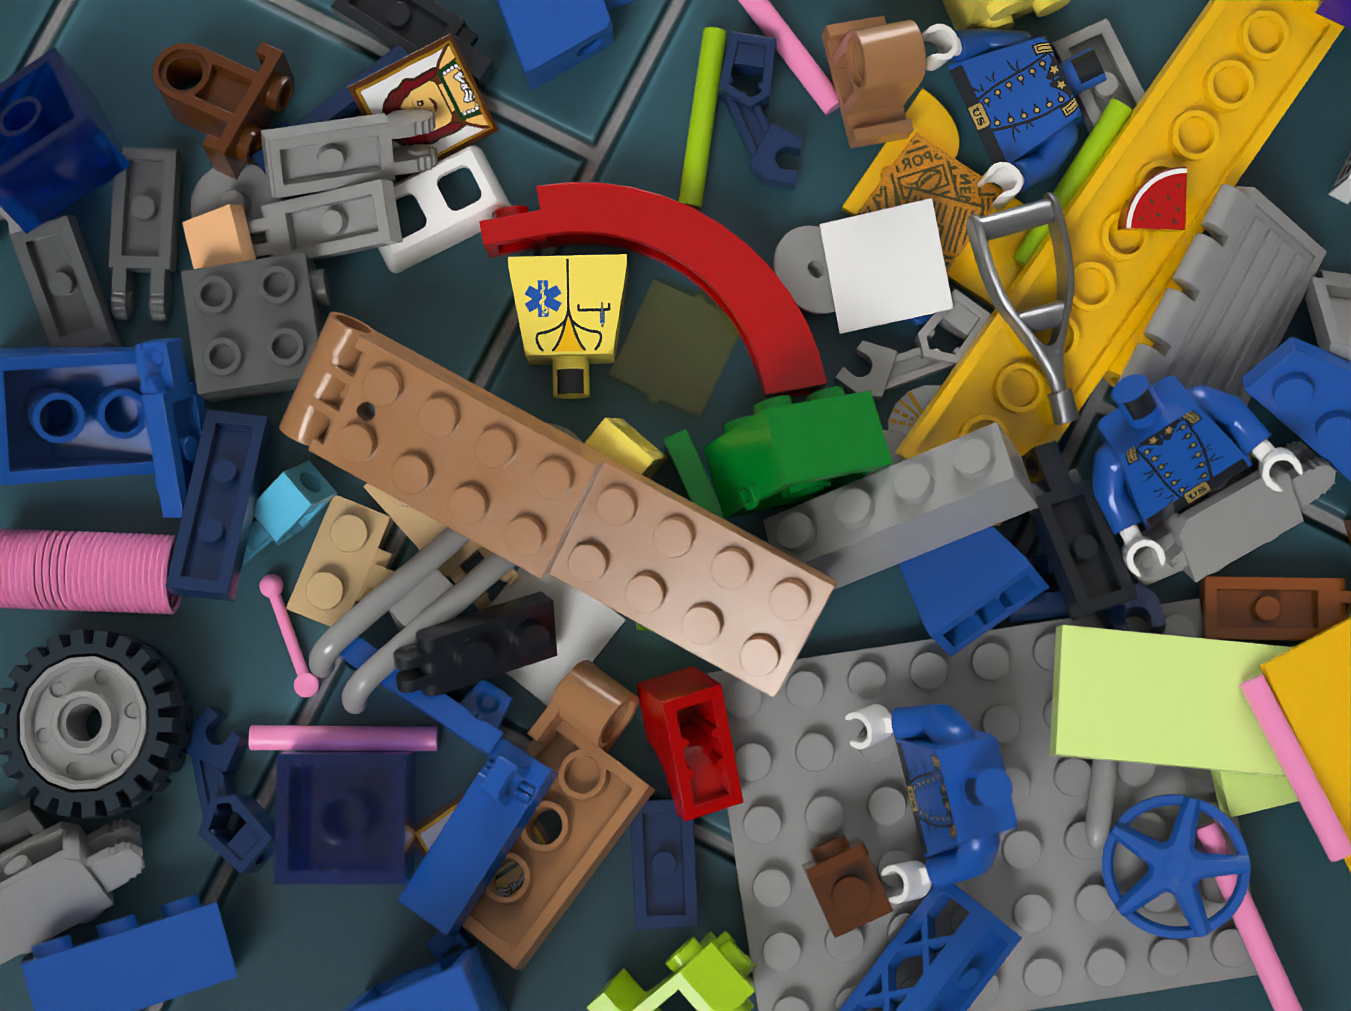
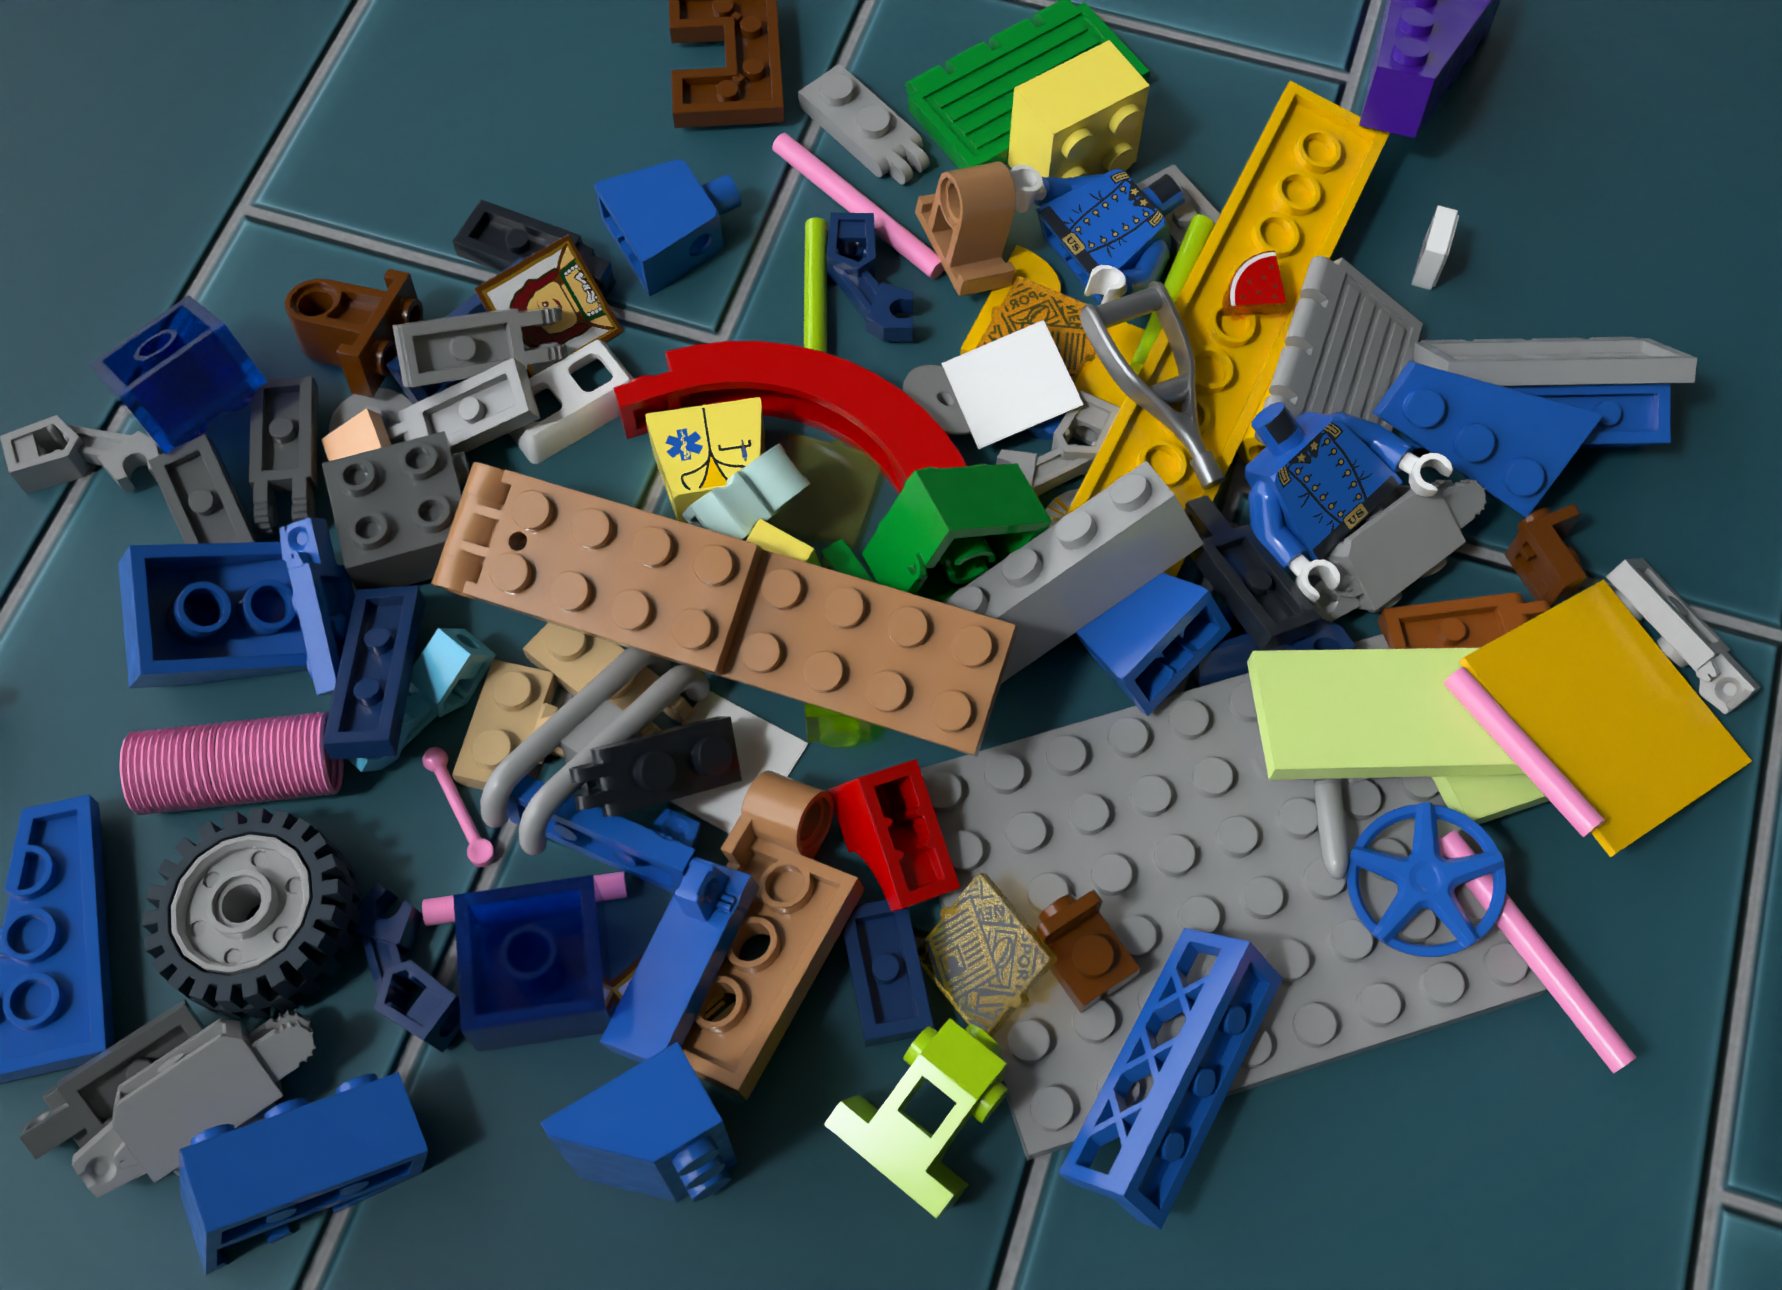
camera: 10 degrees left, 20 degrees down
blue torso [845,703,1017,903] -> none
none -> light aqua leg [682,443,811,540]
none -> clear yellow piece [917,873,1058,1037]

